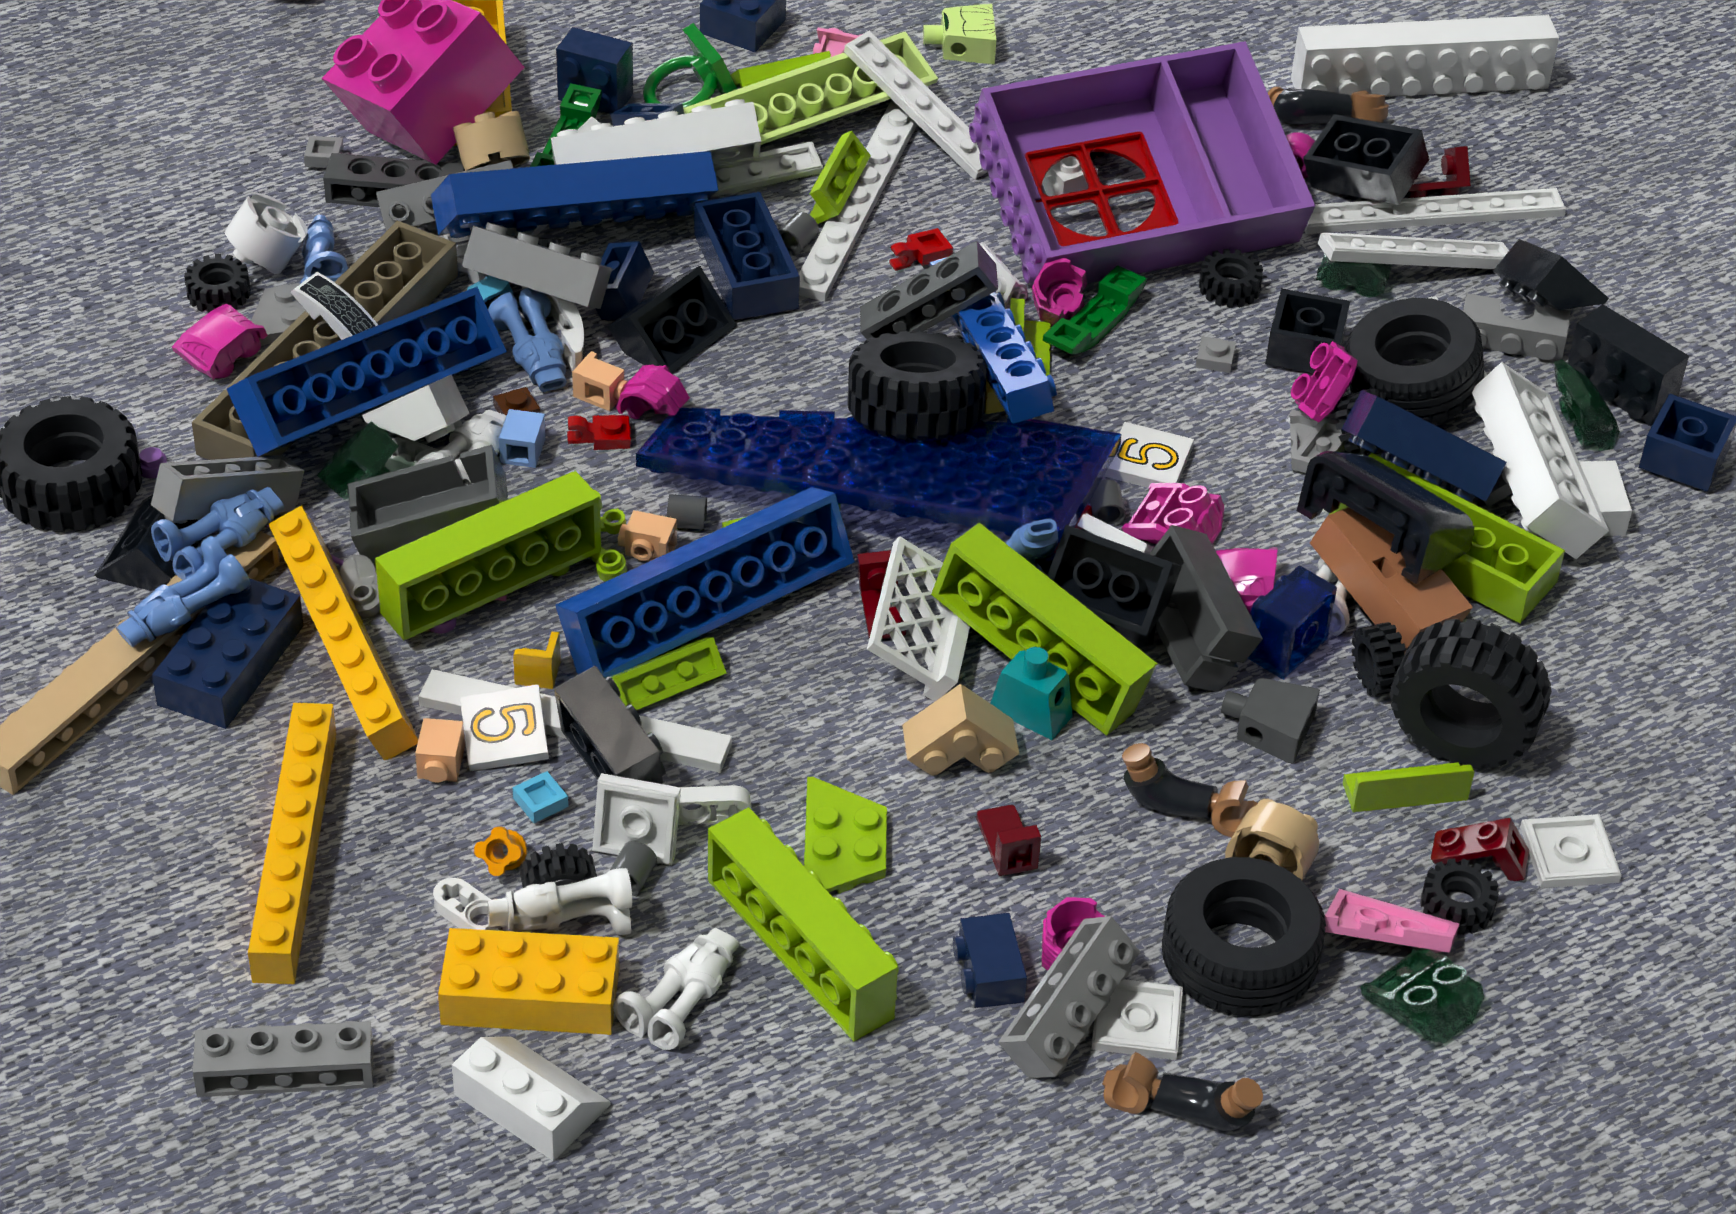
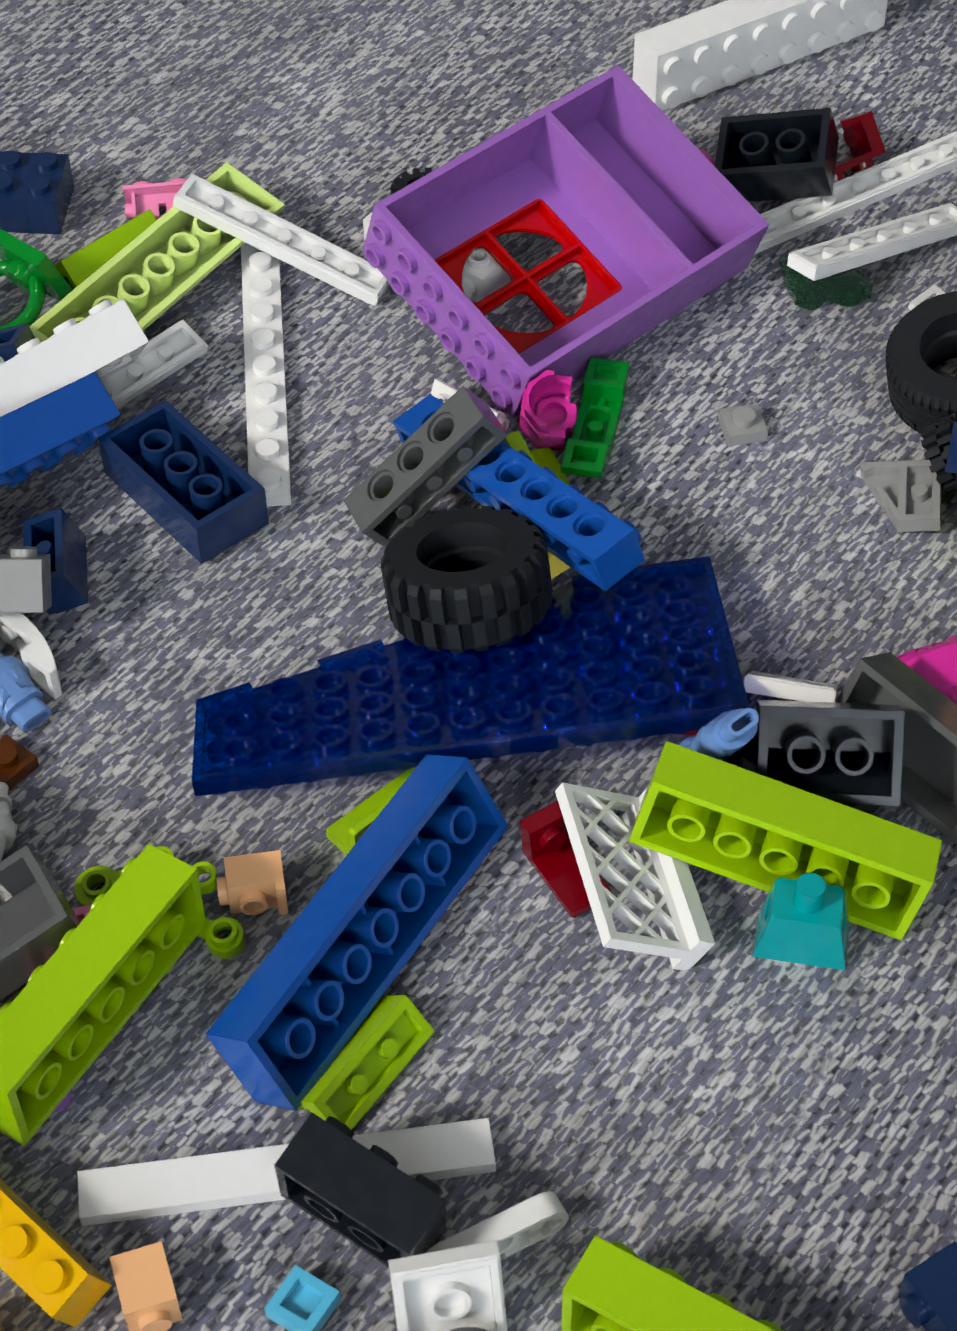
camera: 20 degrees left, 5 degrees up
white tile [460,684,549,771] -> none
light blue brick [499,409,545,468] -> none
yellow panel [513,632,561,689] -> none
red plate [567,415,631,450] -> none
light nougat brick [572,351,628,411] -> none
black slope [607,266,737,374] -> none
dark pink hair [616,364,690,419] -> none
dark grey beam [667,494,707,530] -> none
dark grey beam [778,212,819,256] -> none
lime wing [804,777,887,894] -> none
lime panel [809,130,871,224] -> none
red plate [889,228,953,271] -> none
tan brick [902,684,1019,776] -> none
yellowish green torso [923,4,997,64] -> none
dark red bracket [976,805,1041,876] -> none
dark grey beam [1088,479,1126,526] -> none
white tile [1104,422,1194,488] -> none
dark pink slope [1122,483,1224,544] -> none
black tyre [1199,249,1263,308] -> none
black brick [1265,288,1350,373] -> none
black piece [1268,87,1389,125] -> none
dark pink slope [1291,341,1358,423] -> none

